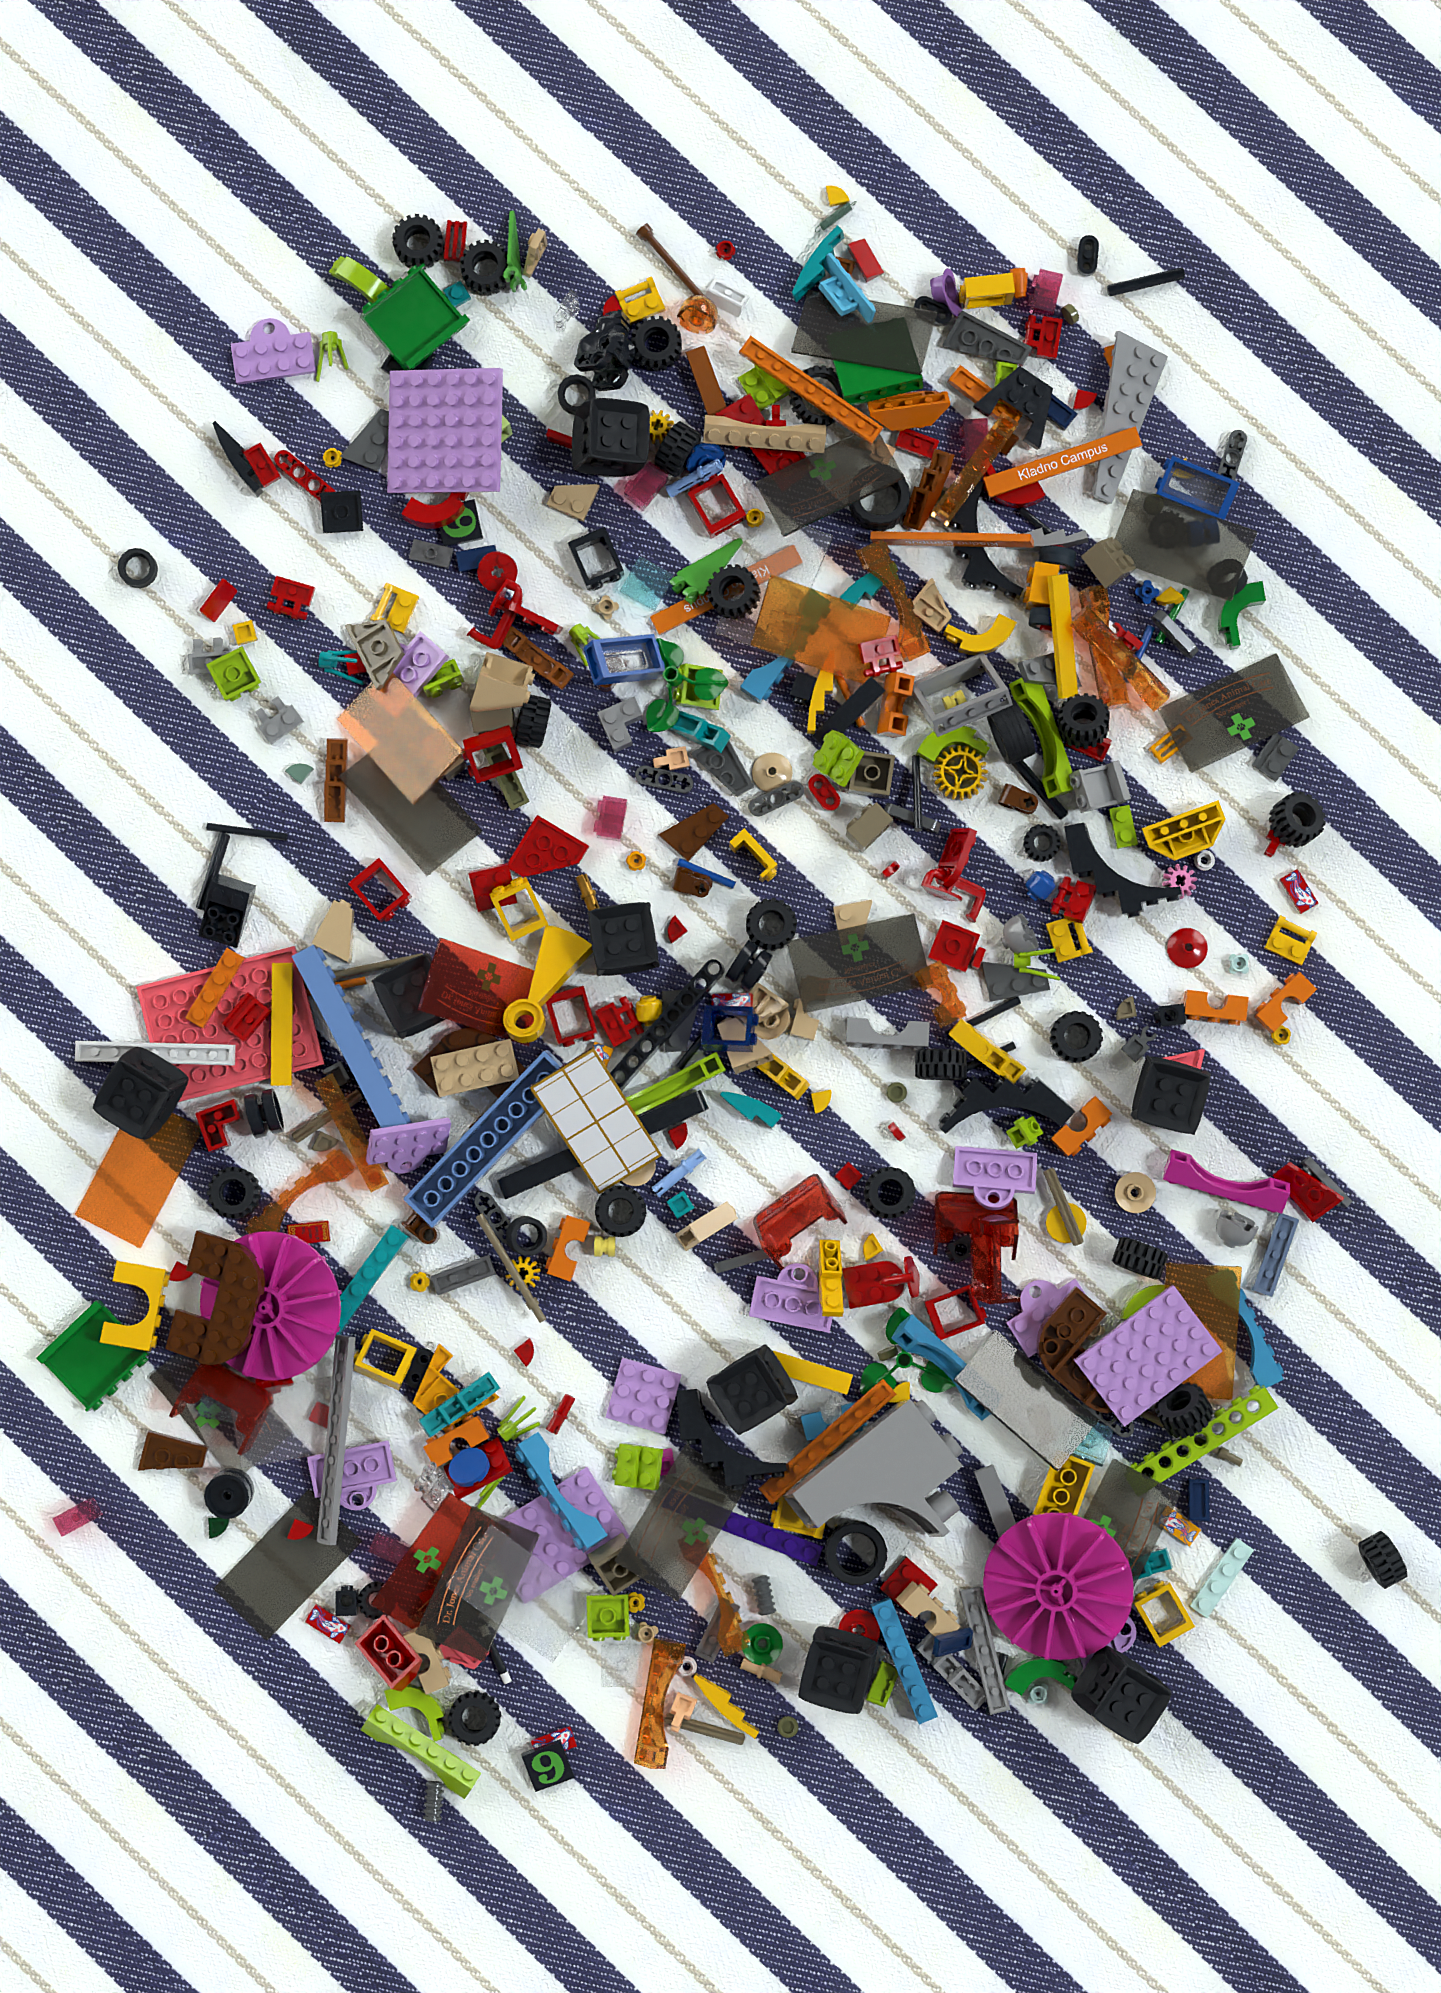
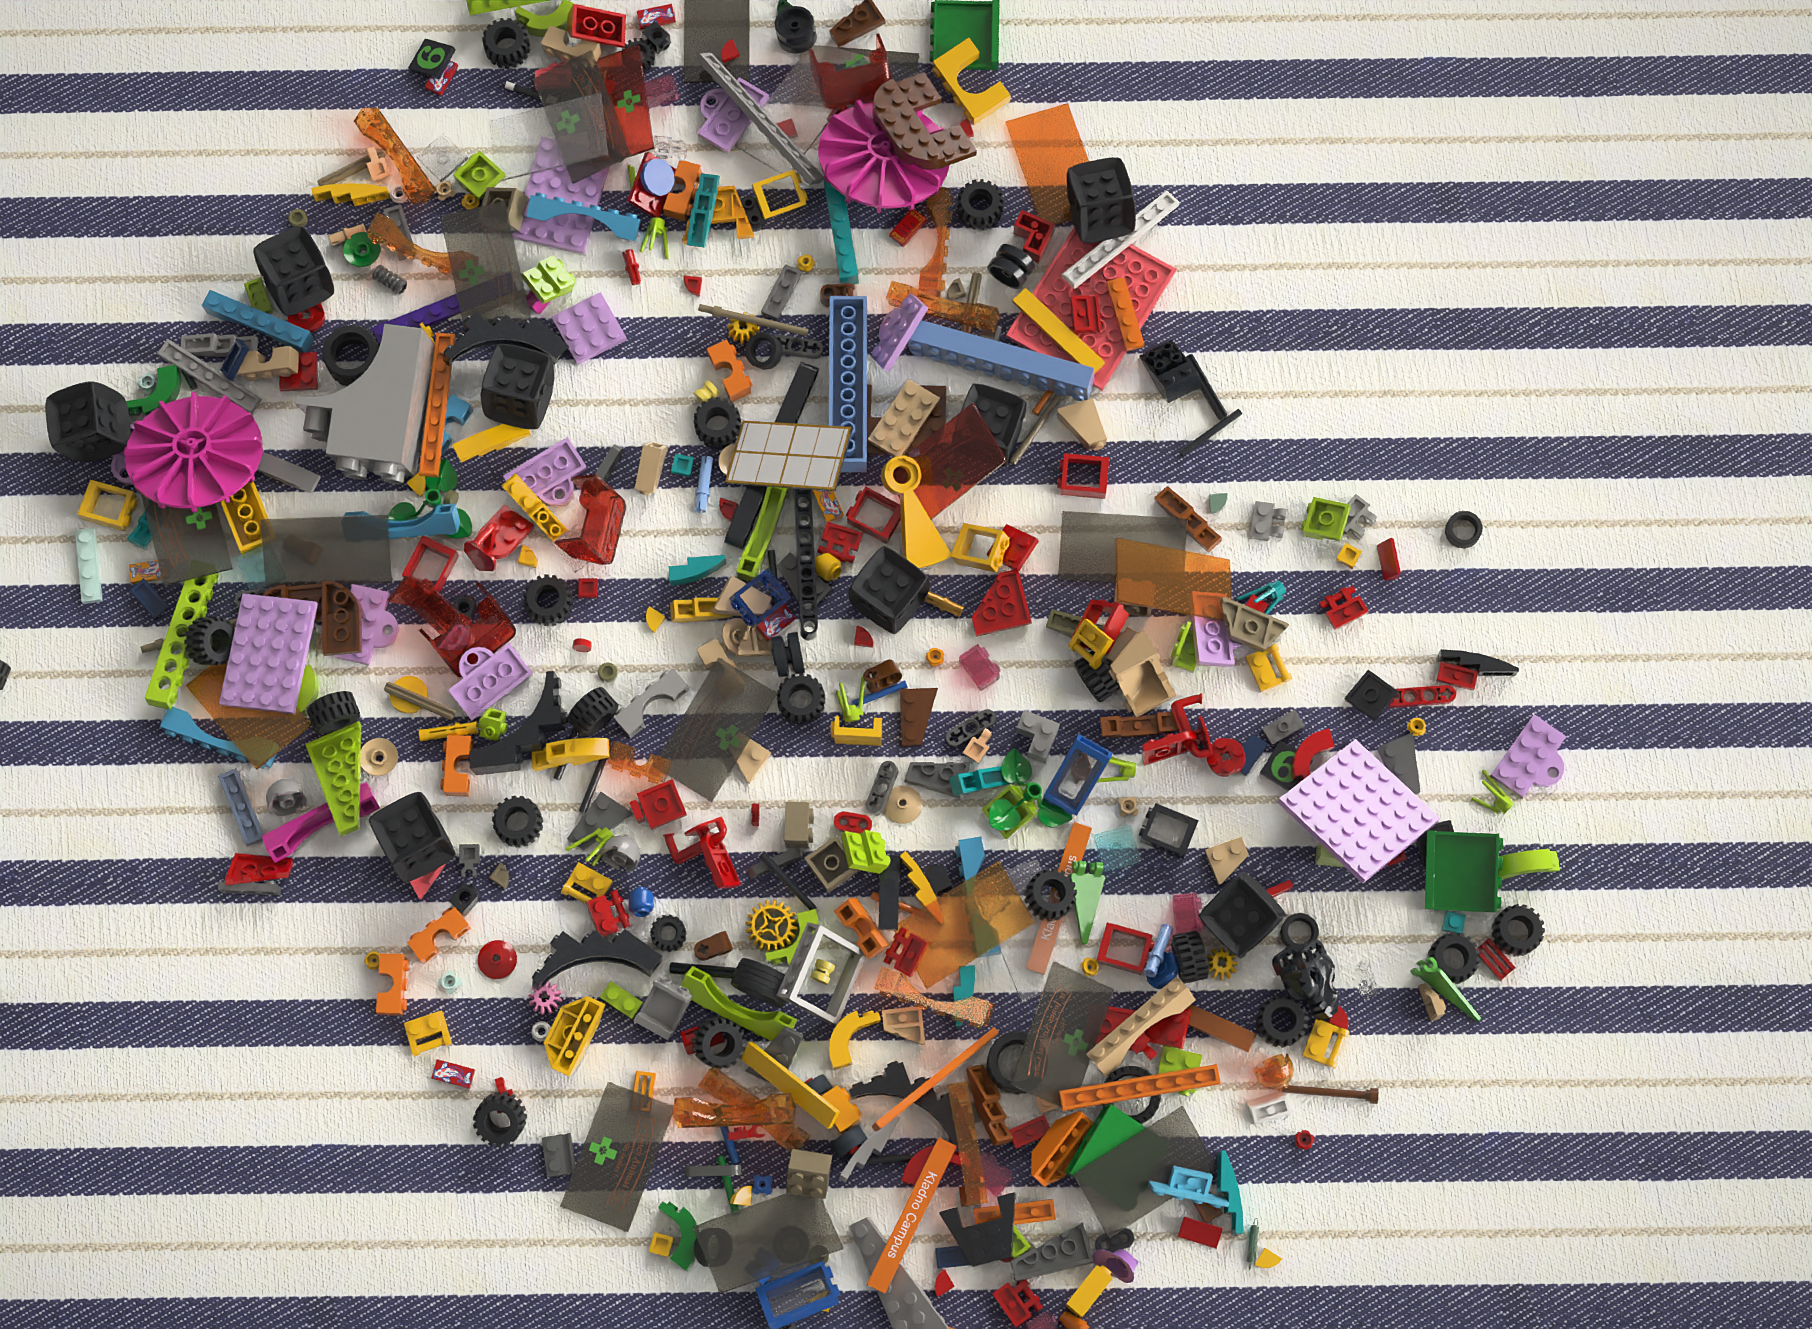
camera: 135 degrees right, 10 degrees down
none -> lime wing [305,721,361,837]
none -> yellow pin [419,721,479,742]
none -> yellow plate [649,1232,674,1258]
none -> lime plant [836,676,865,723]
none -> yellow plate [1068,619,1114,669]

